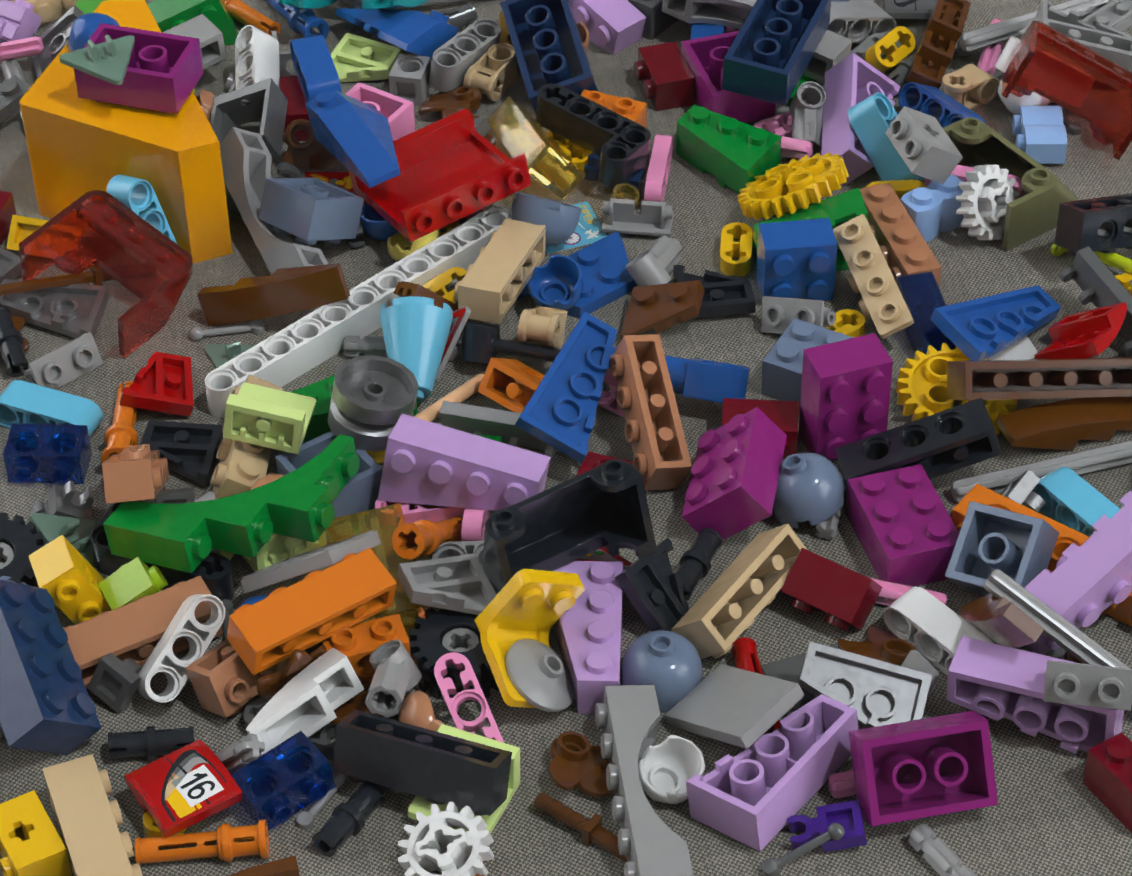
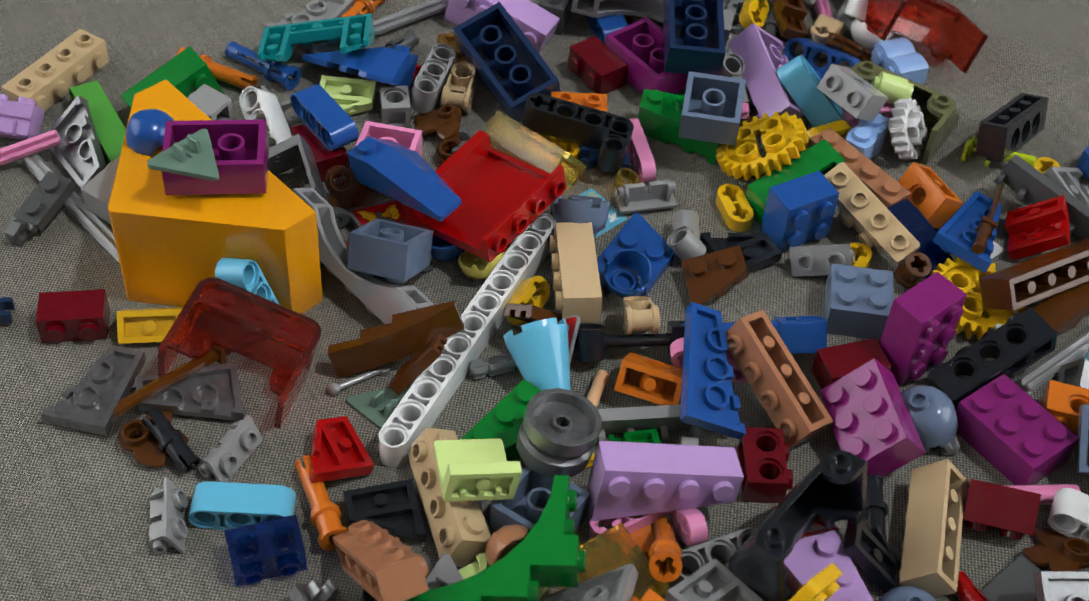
camera: 25 degrees left, 5 degrees up
none -> reddish brown tile [390,333,448,395]
none -> sand blue brick [678,71,746,146]
none -> reddish brown axle [826,33,872,62]
none -> yellowish green brick [871,72,914,104]
none -> reddish brown bush [894,252,932,288]
none -> orange brick [898,162,963,229]
none -> reddish brown sword [972,182,1005,254]

